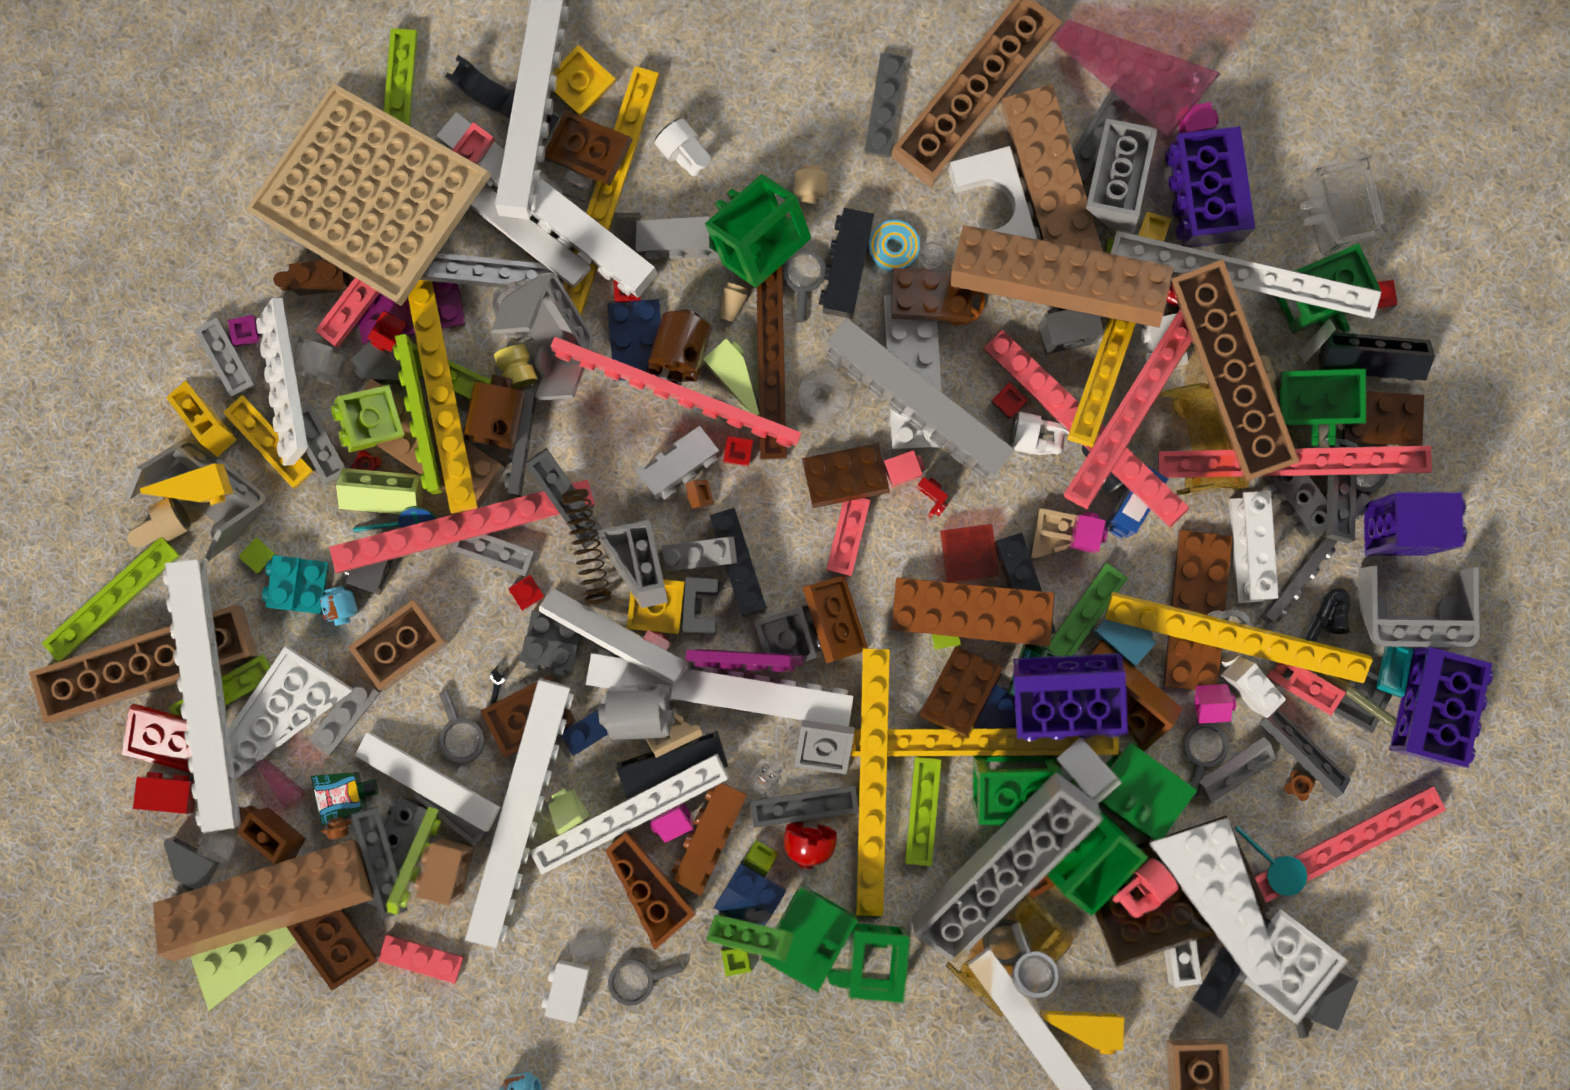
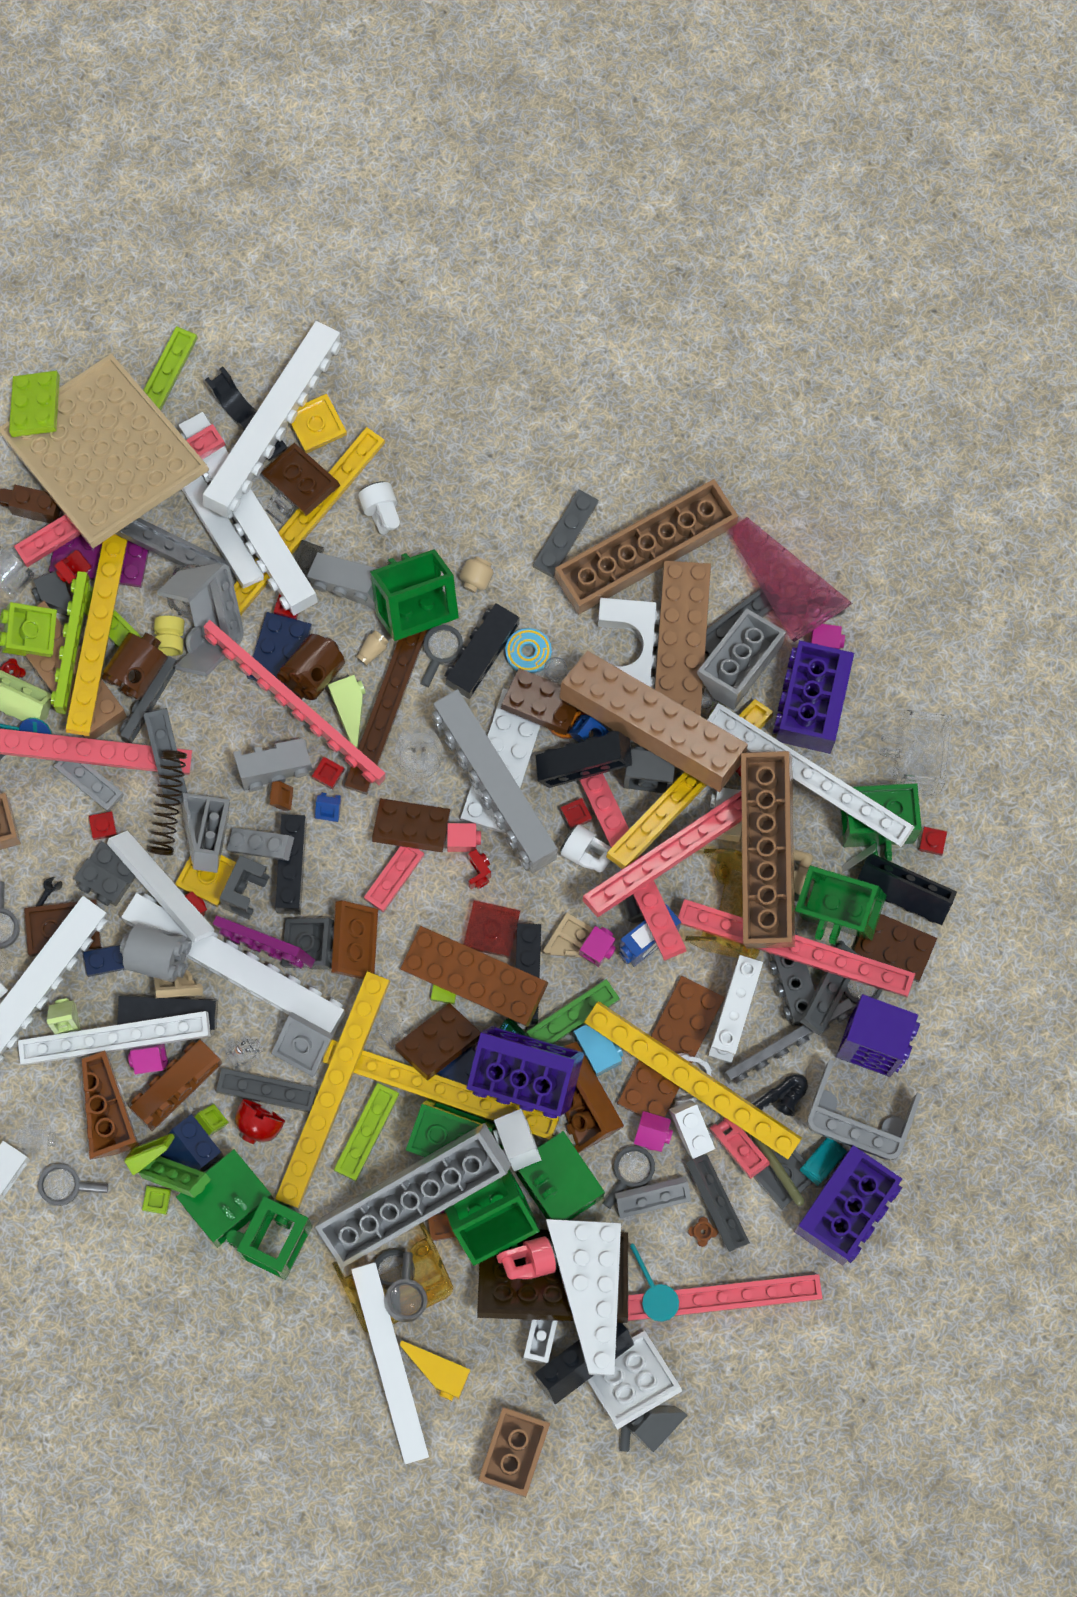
camera: 20 degrees right, 10 degrees down
none -> lime plate [9,370,60,437]
none -> lime slope [124,1133,175,1175]
none -> blue tile [315,792,341,822]
none -> black brick [536,731,632,788]
none -> blue brick [568,715,609,743]

